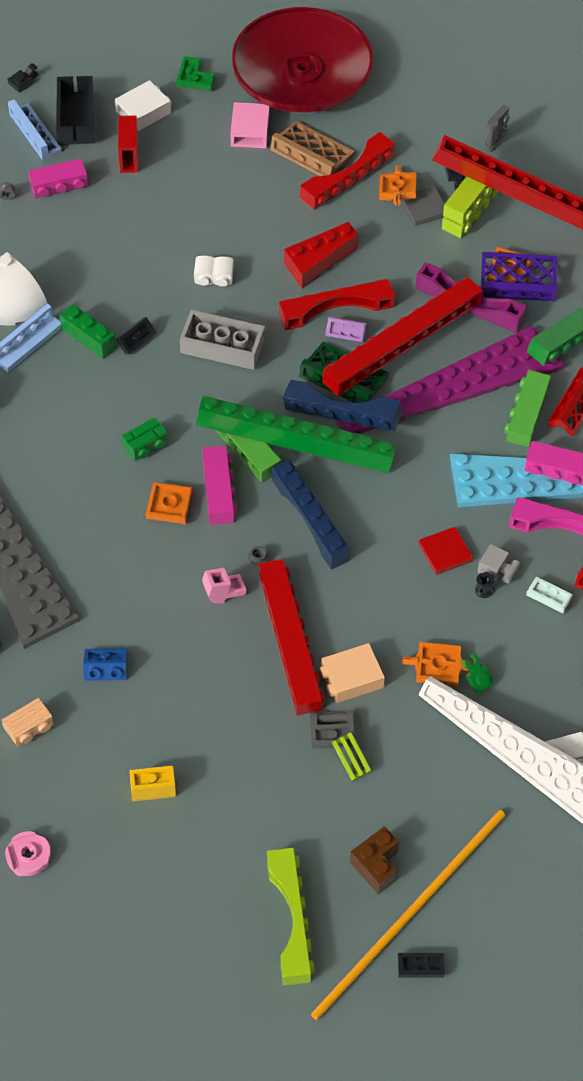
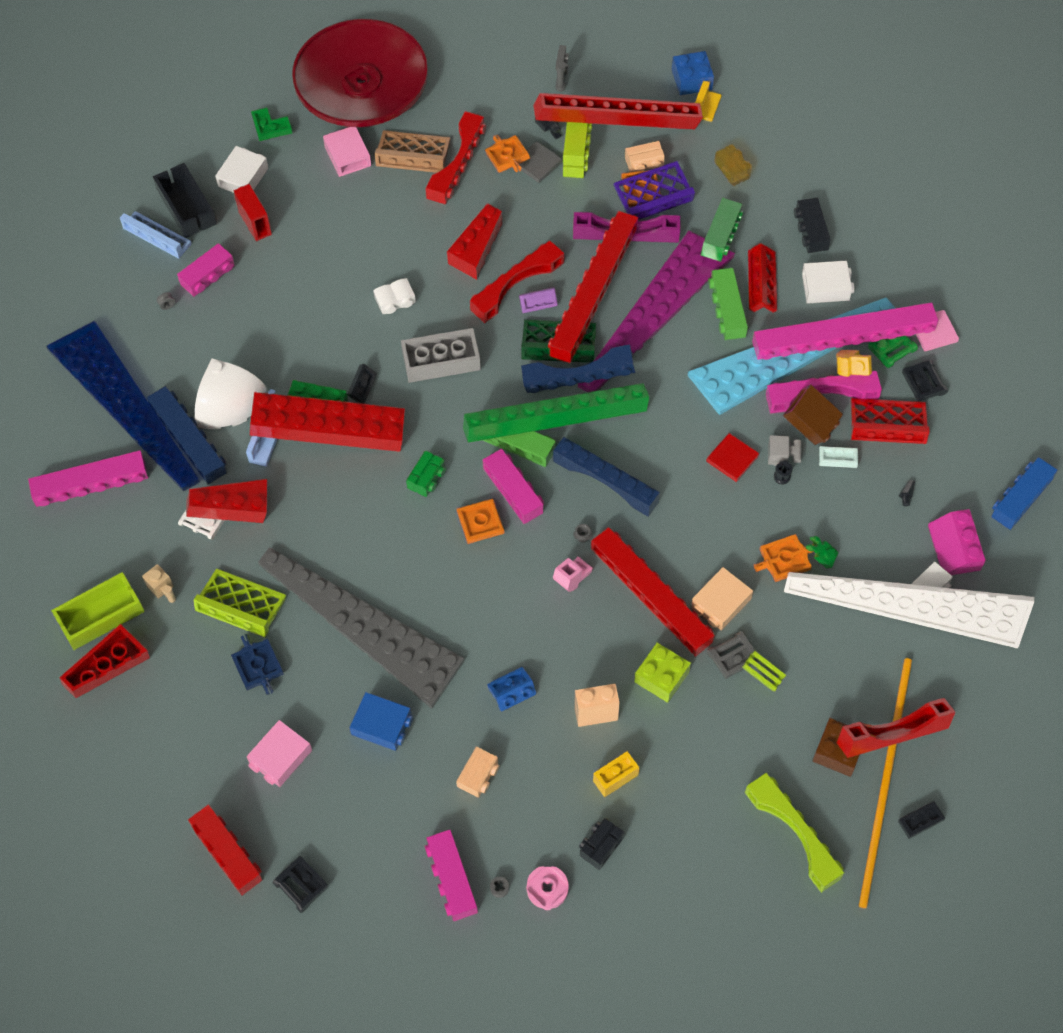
camera: 25 degrees left, 5 degrees up
black plate [7,63,39,93] -> none
none -> red brick [250,392,405,452]
none -> light nougat brick [575,684,619,727]
none -> black brick [579,818,625,870]
none -> light nougat brick [625,141,664,172]
none -> lime brick [634,643,691,703]
none -> reddish brown brick [783,385,843,445]
none -> red arch [837,698,956,758]

